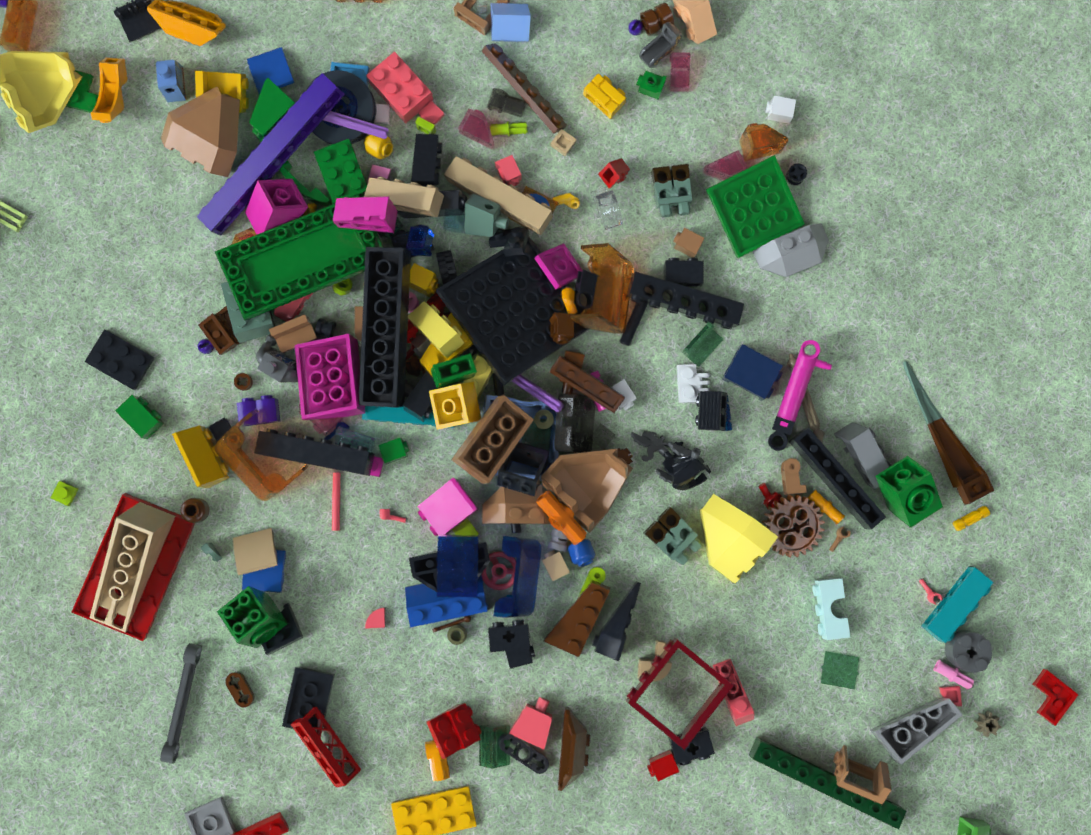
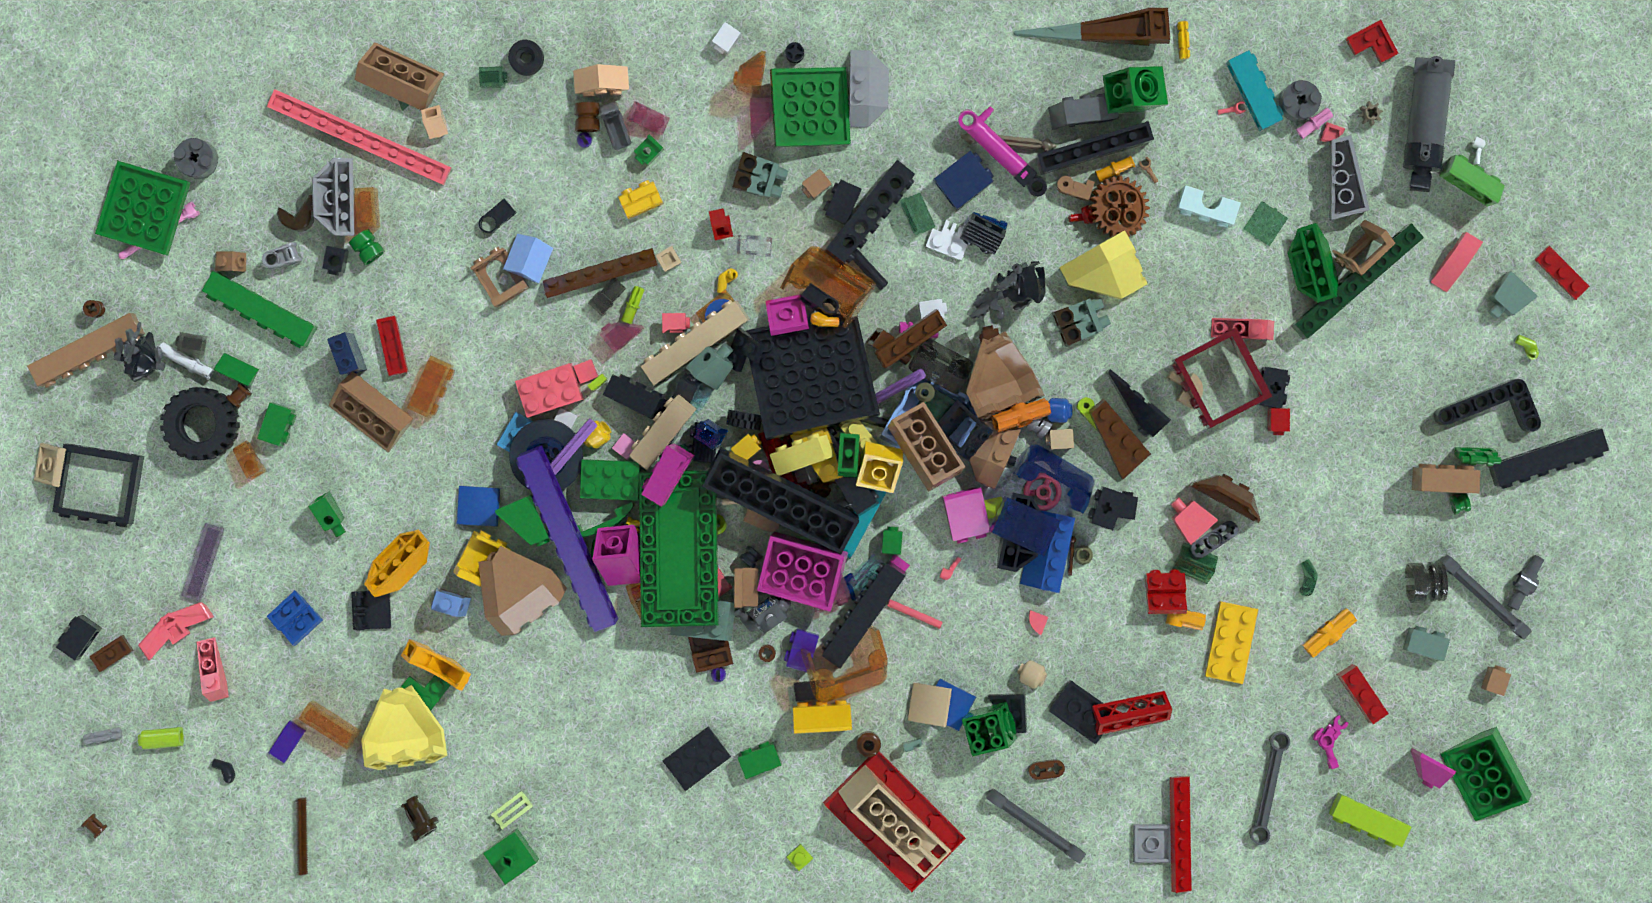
camera: 60 degrees left, 5 degrees up
reddish brown window [550,313,574,344] -> none
none -> tan head [1017,660,1047,689]
none -> green wedge [1288,223,1338,303]
none -> dark grey piece [1403,56,1455,192]

